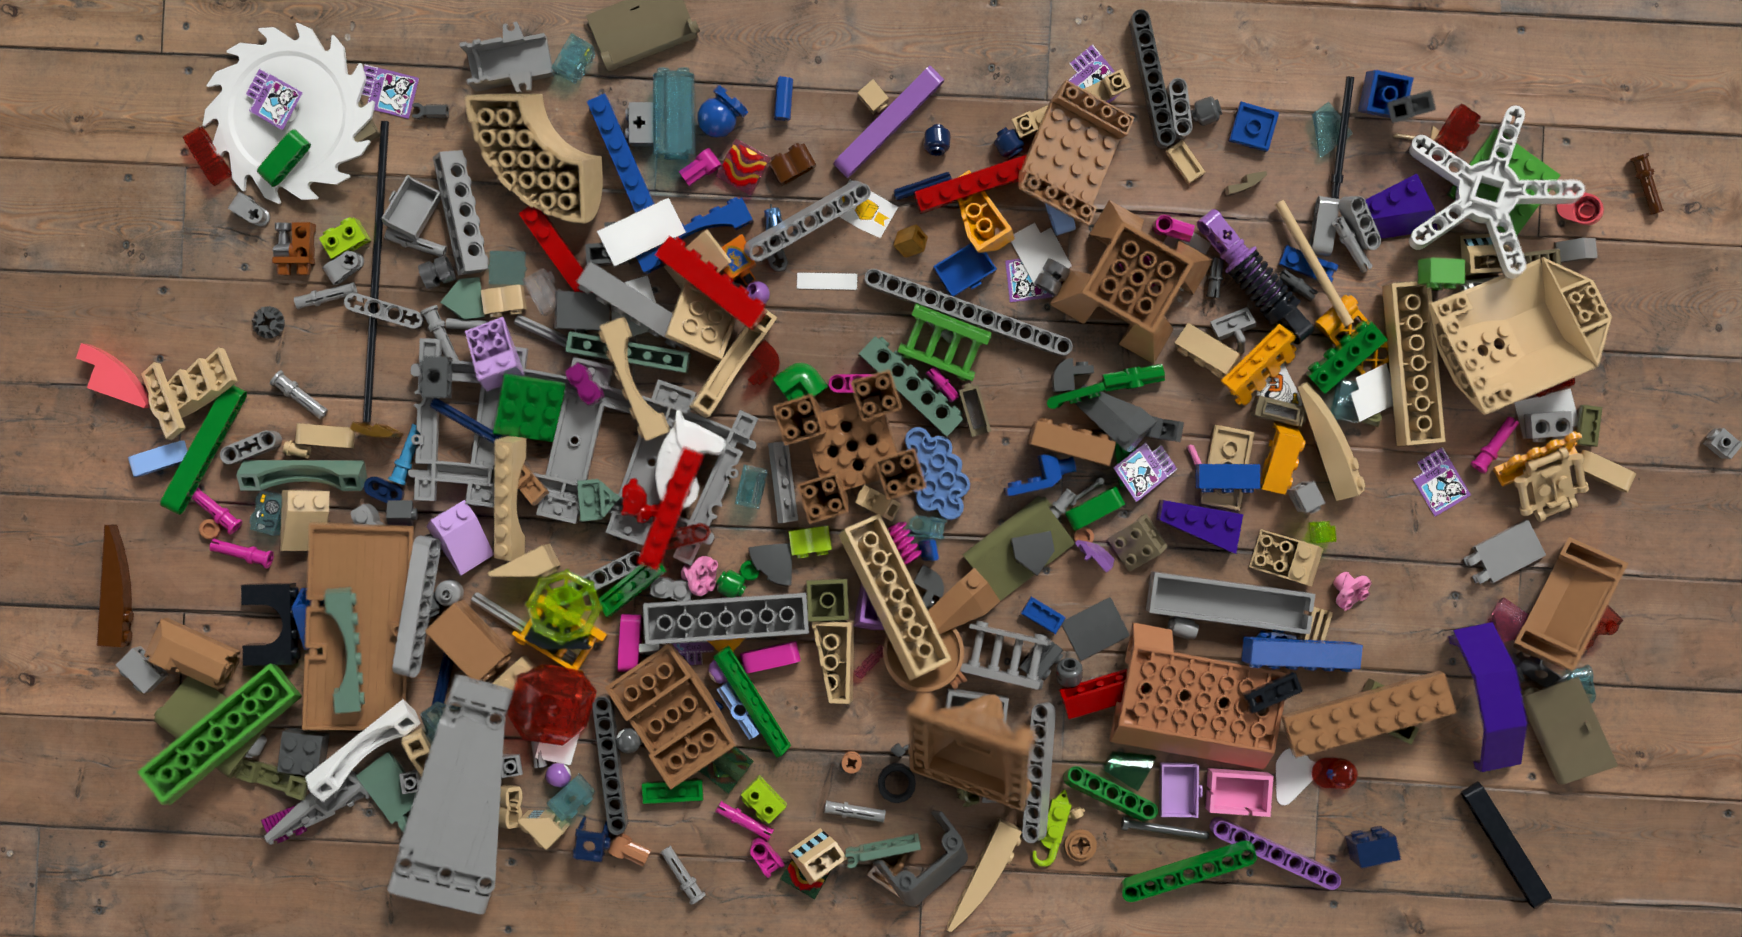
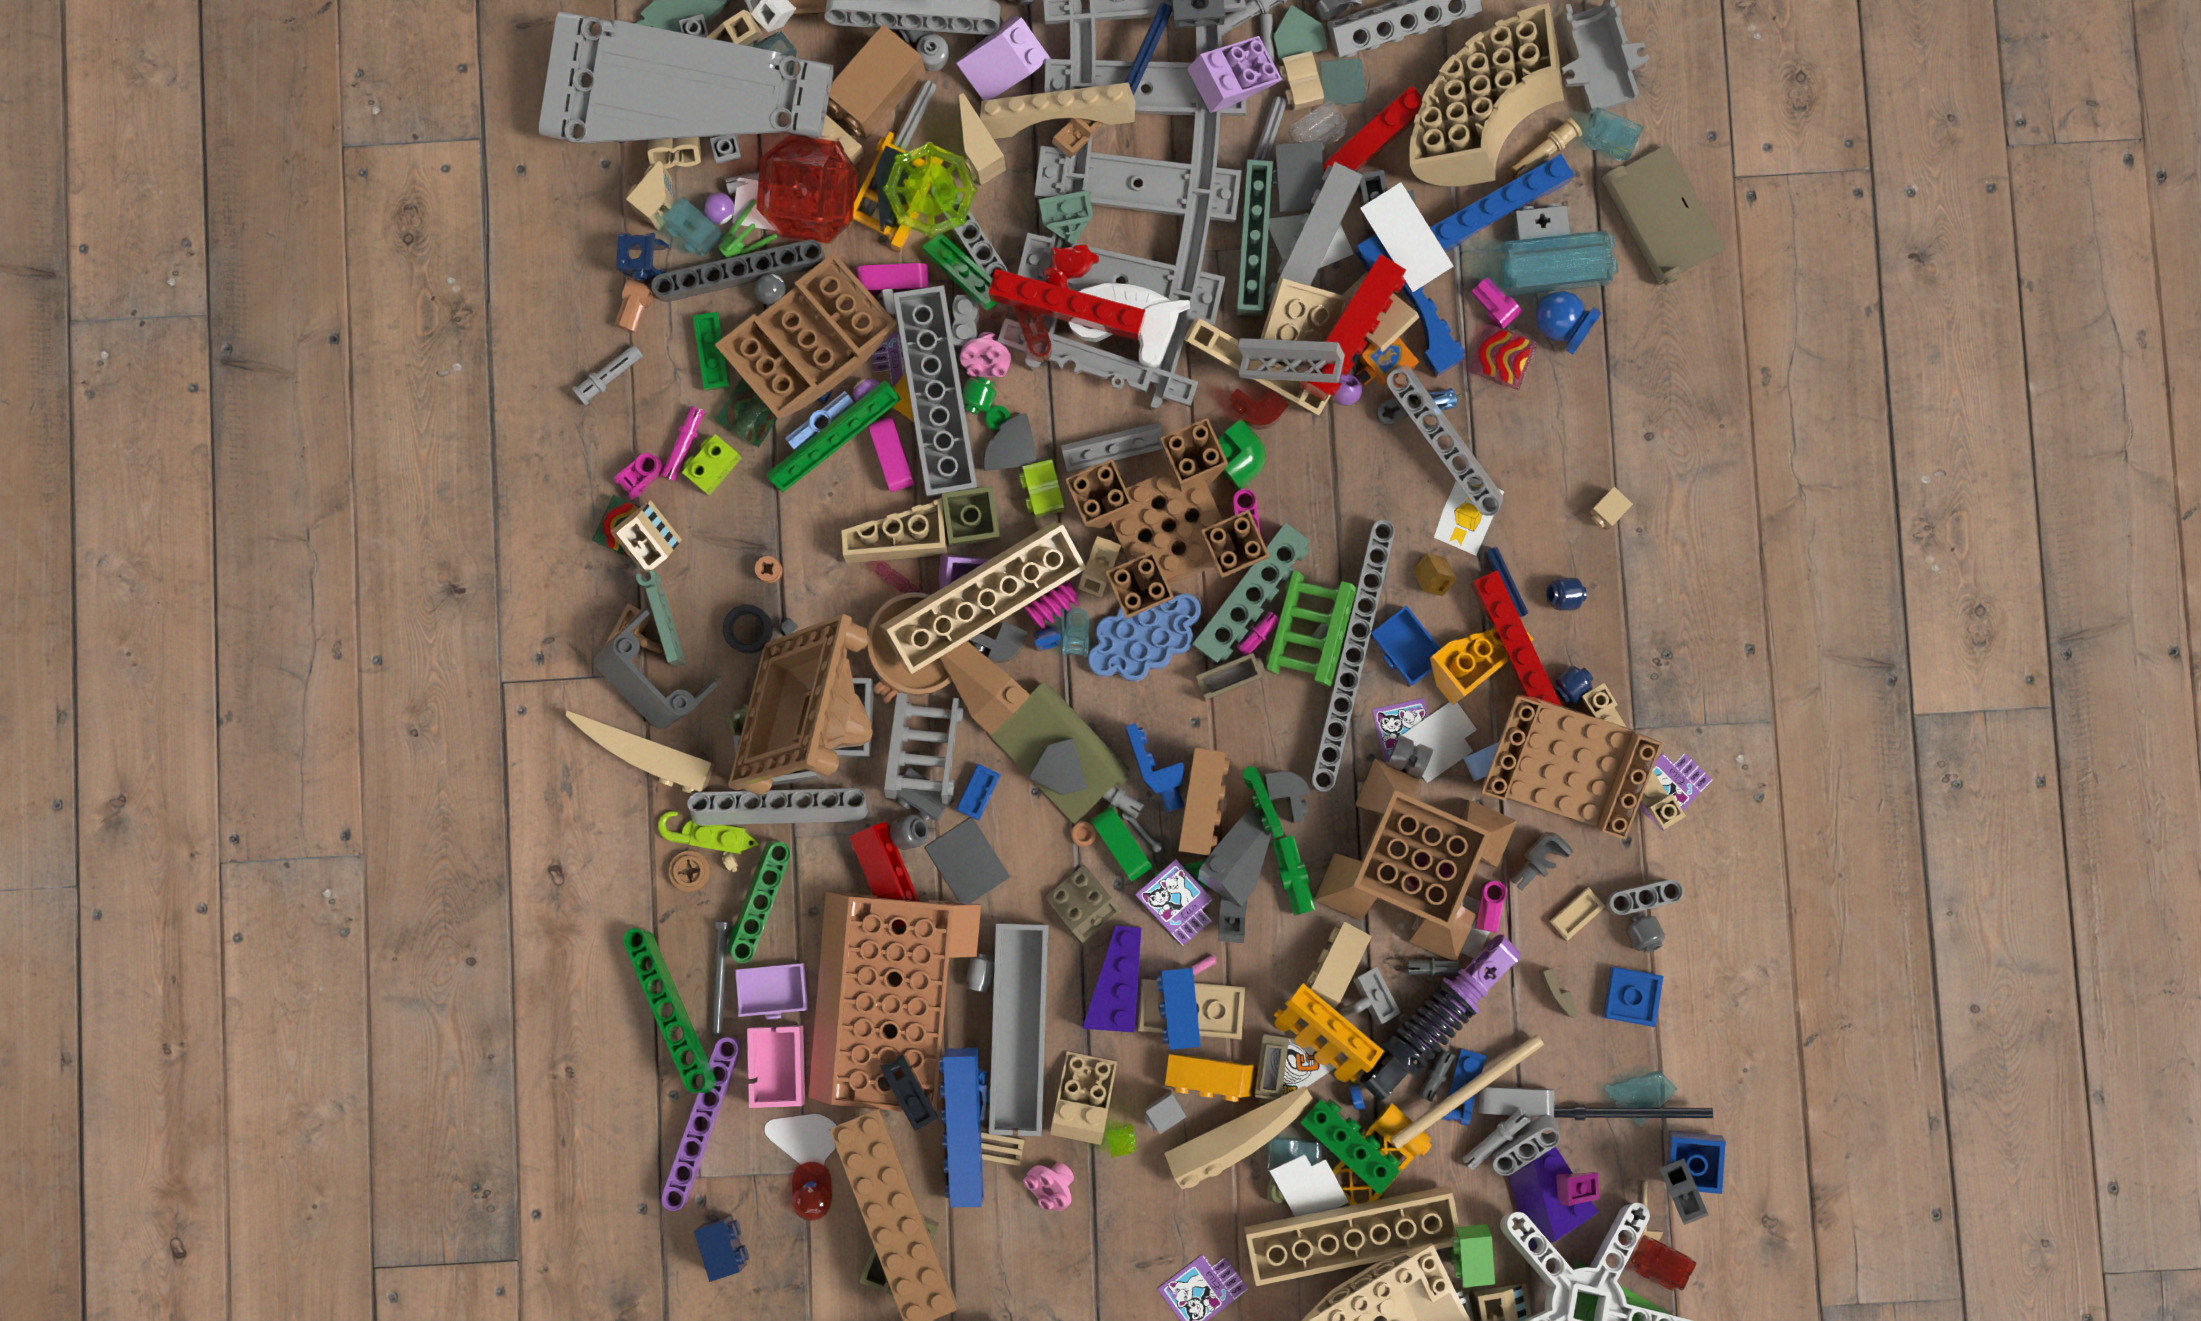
camera: 90 degrees right, 5 degrees down
dark blue axle [432,652,454,707] -> none
green plate [492,373,566,442] -> none
magenta brick [566,363,604,405] -> none
tan arch [599,317,670,441] -> none
clear light blue brick [735,465,768,509] -> none
reddish brown brick [769,143,816,186] -> none
blue brick [774,76,793,121] -> none
white sticker [797,273,857,290] -> none
light grey pin [824,800,886,823] -> none
medium lavender beam [833,66,945,178] -> none
medium lavender slope [1075,540,1114,572] -> none
clear green slope [1102,751,1156,791] -> none
dark grey beam [1129,9,1176,149] -> none
none -> bright green plant [718,199,777,258]
none -> light grey fence [1238,338,1345,383]
none -> blue tile [1349,1083,1366,1110]
none -> dark grey piece [1510,832,1573,891]
none -> tan pin [1511,117,1582,178]
none -> magenta slope [1556,1172,1600,1205]

